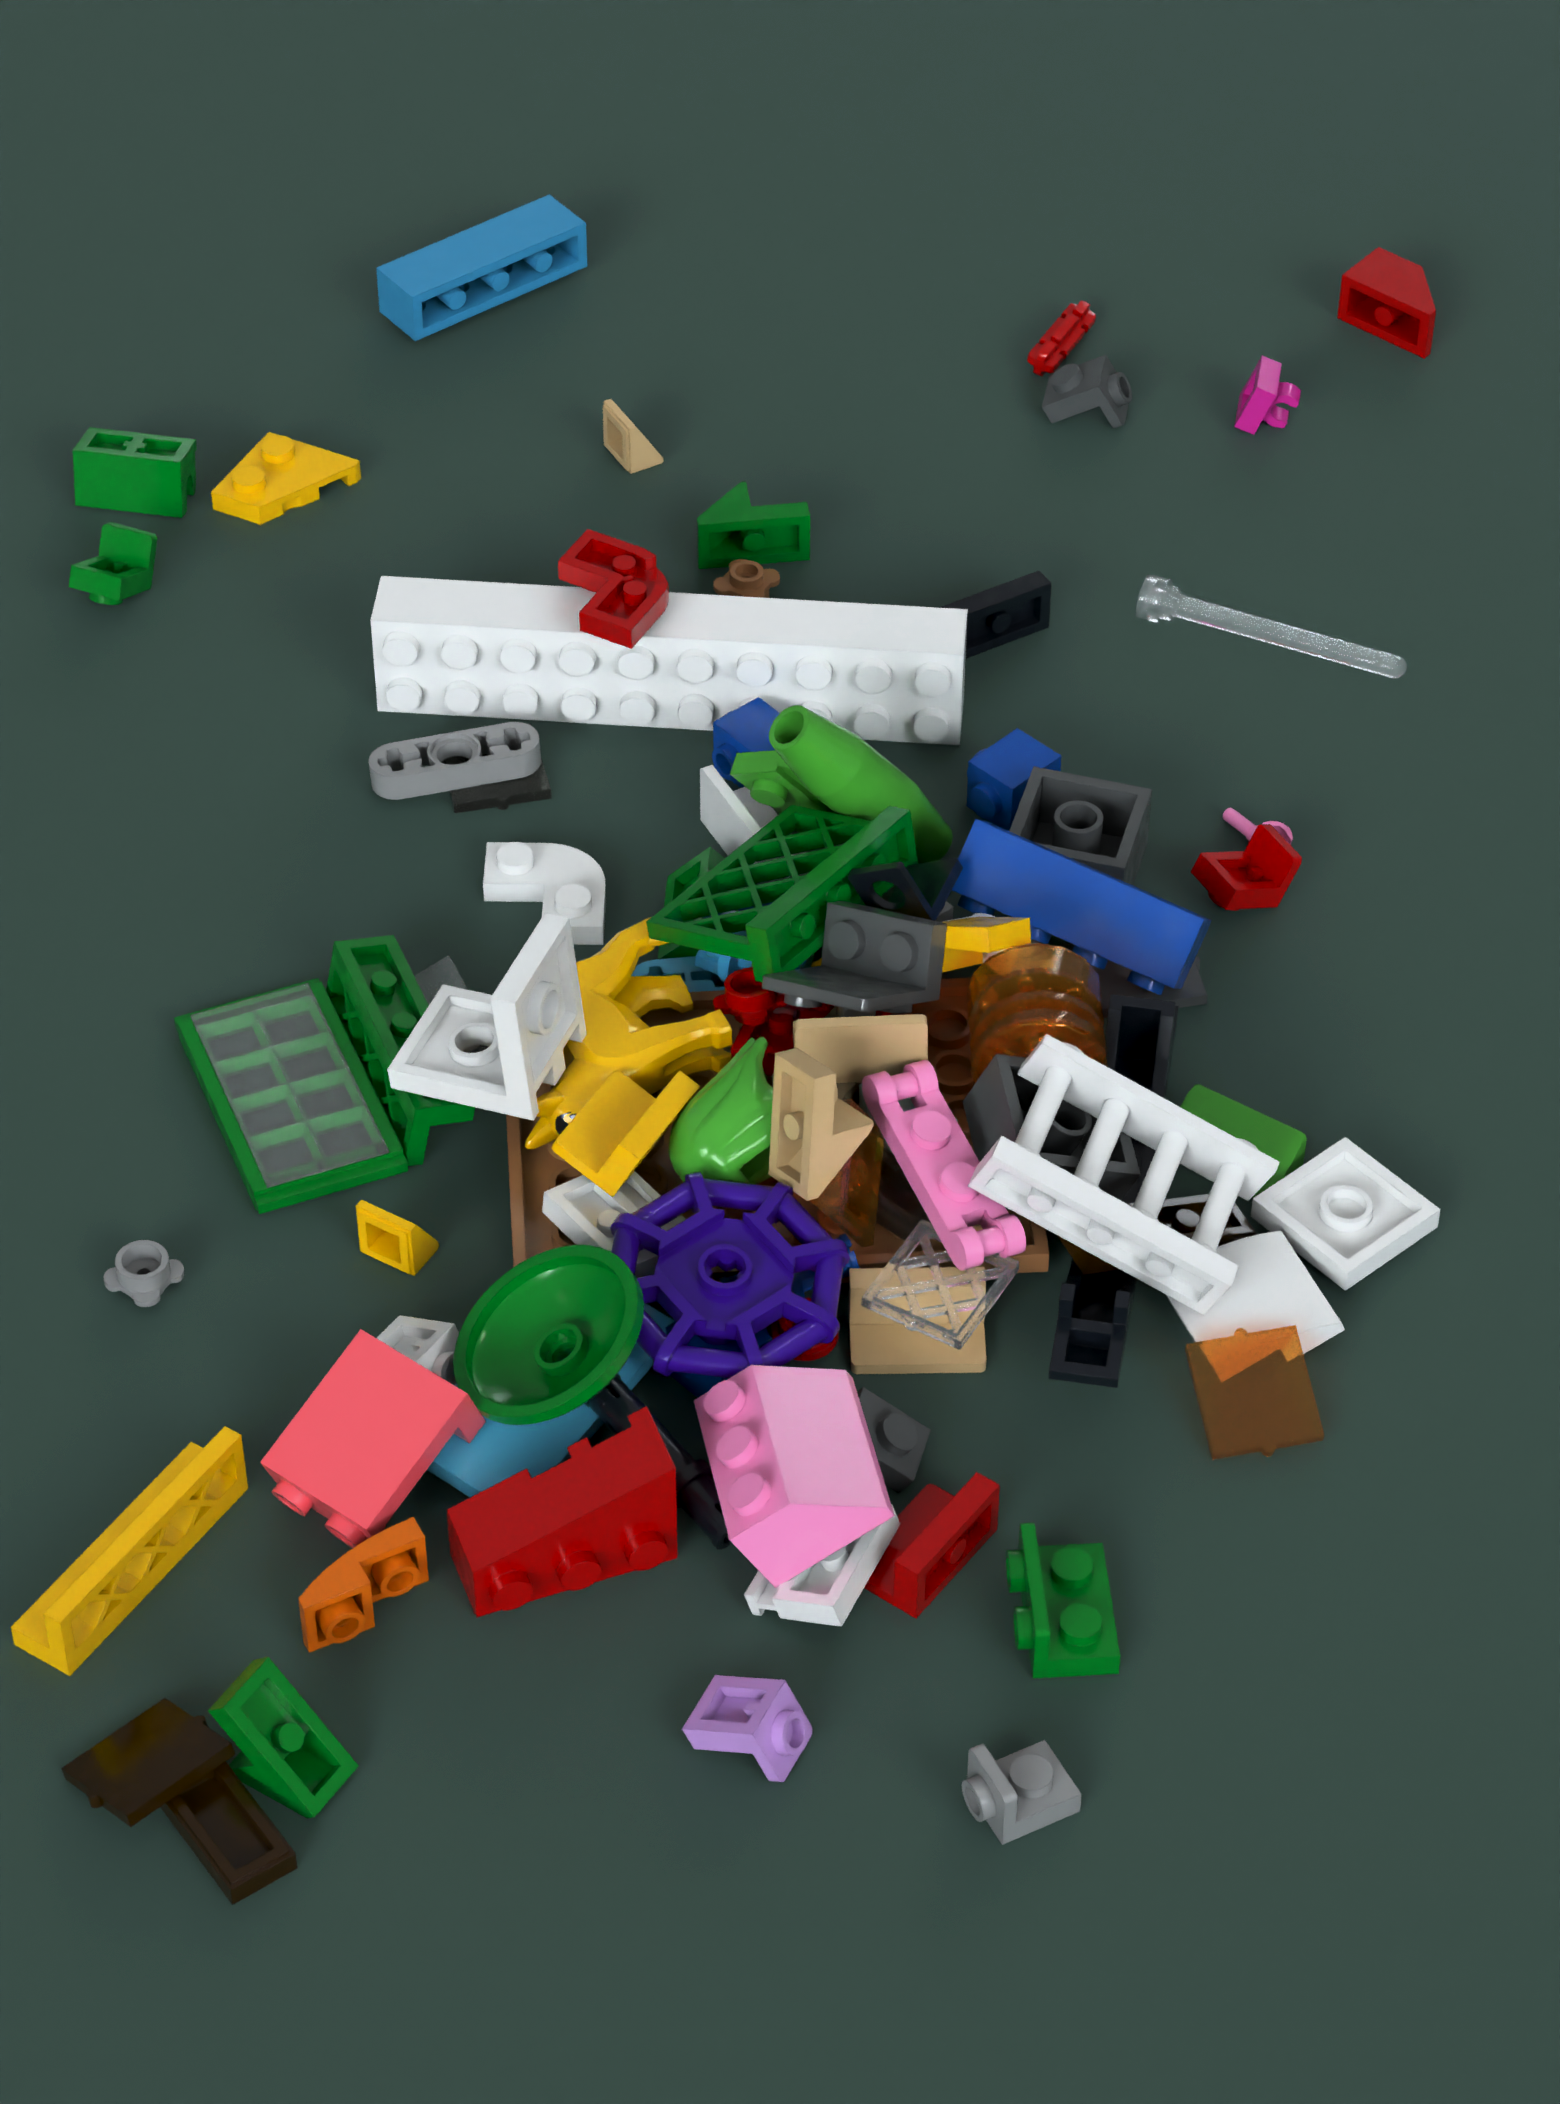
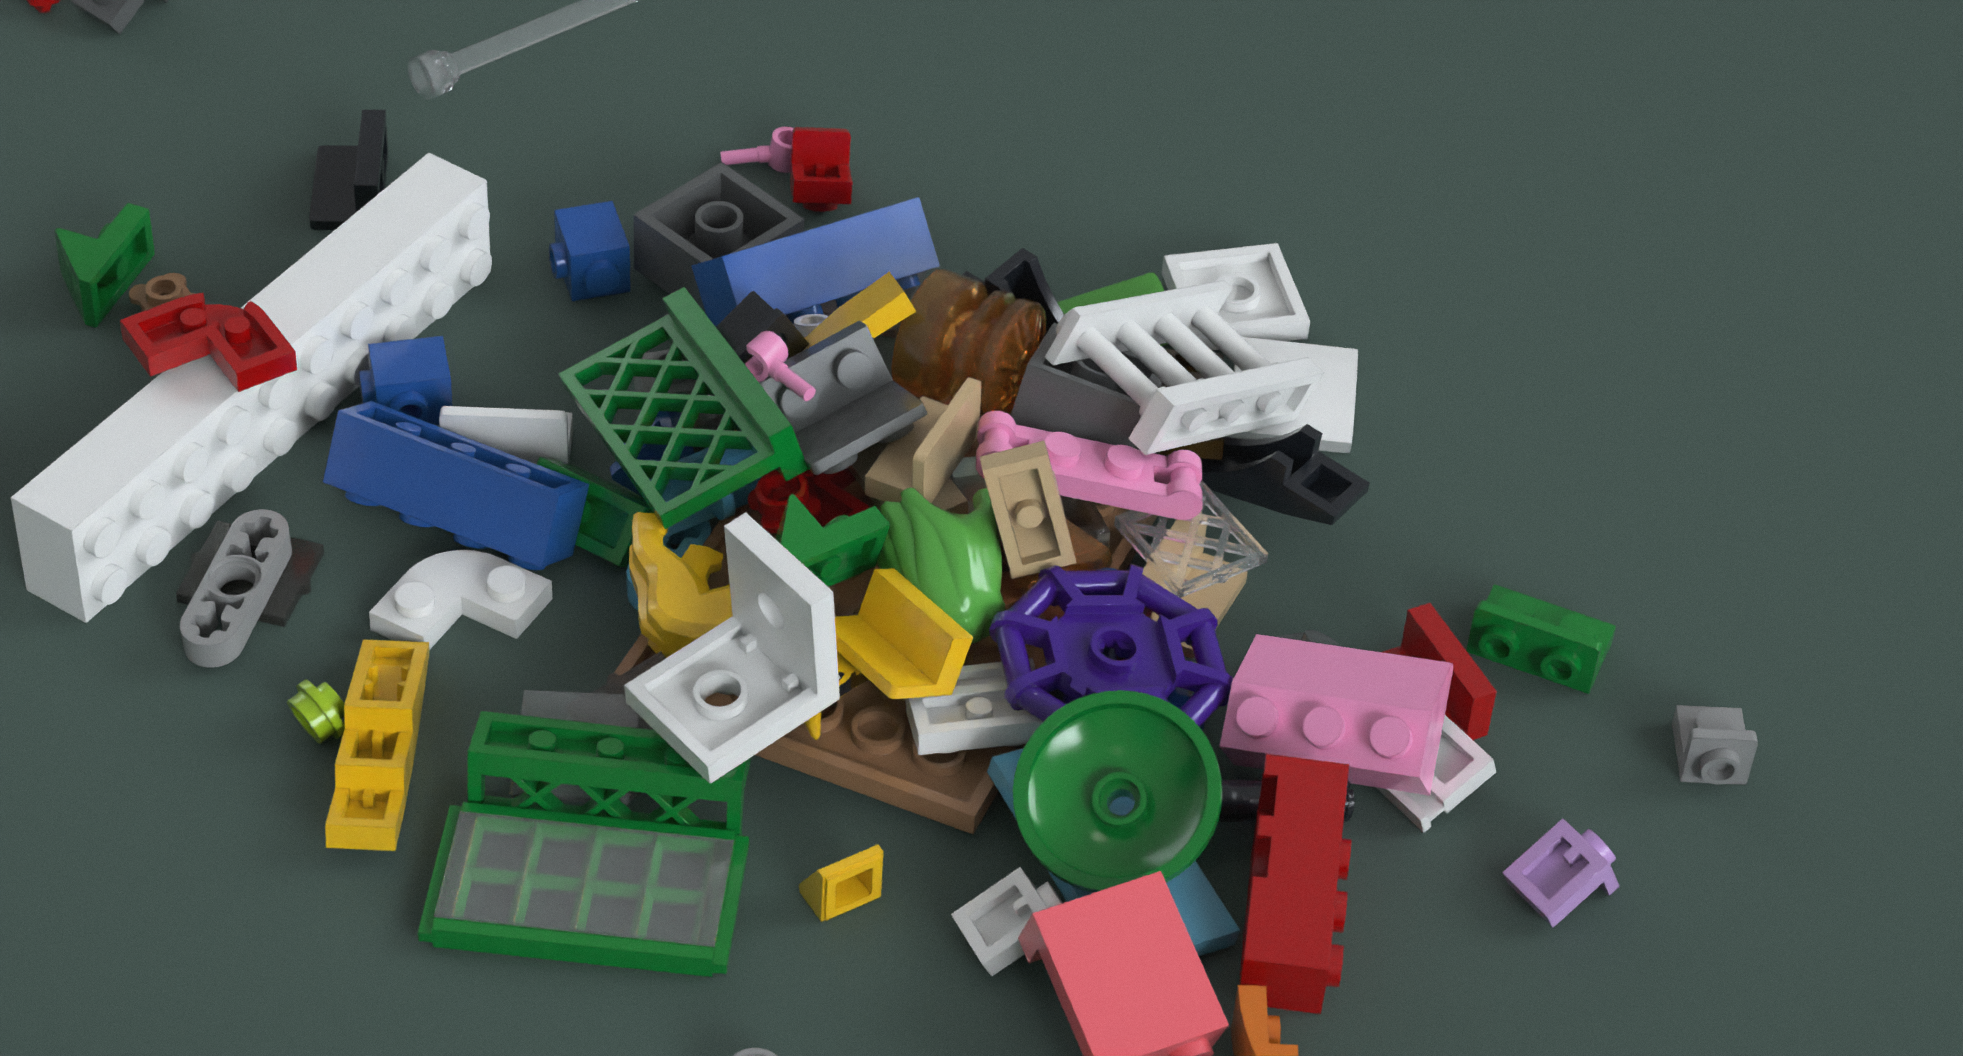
camera: 65 degrees left, 0 degrees up
bright green plate [730,705,953,864] -> none
clear orange piece [1185,1325,1324,1460] -> none
none -> lime plate [287,679,345,744]
none -> blue brick [323,401,589,570]
none -> yellow slope [325,639,429,851]
none -> bright pink hand [745,331,816,401]
none -> green slope [776,494,890,587]

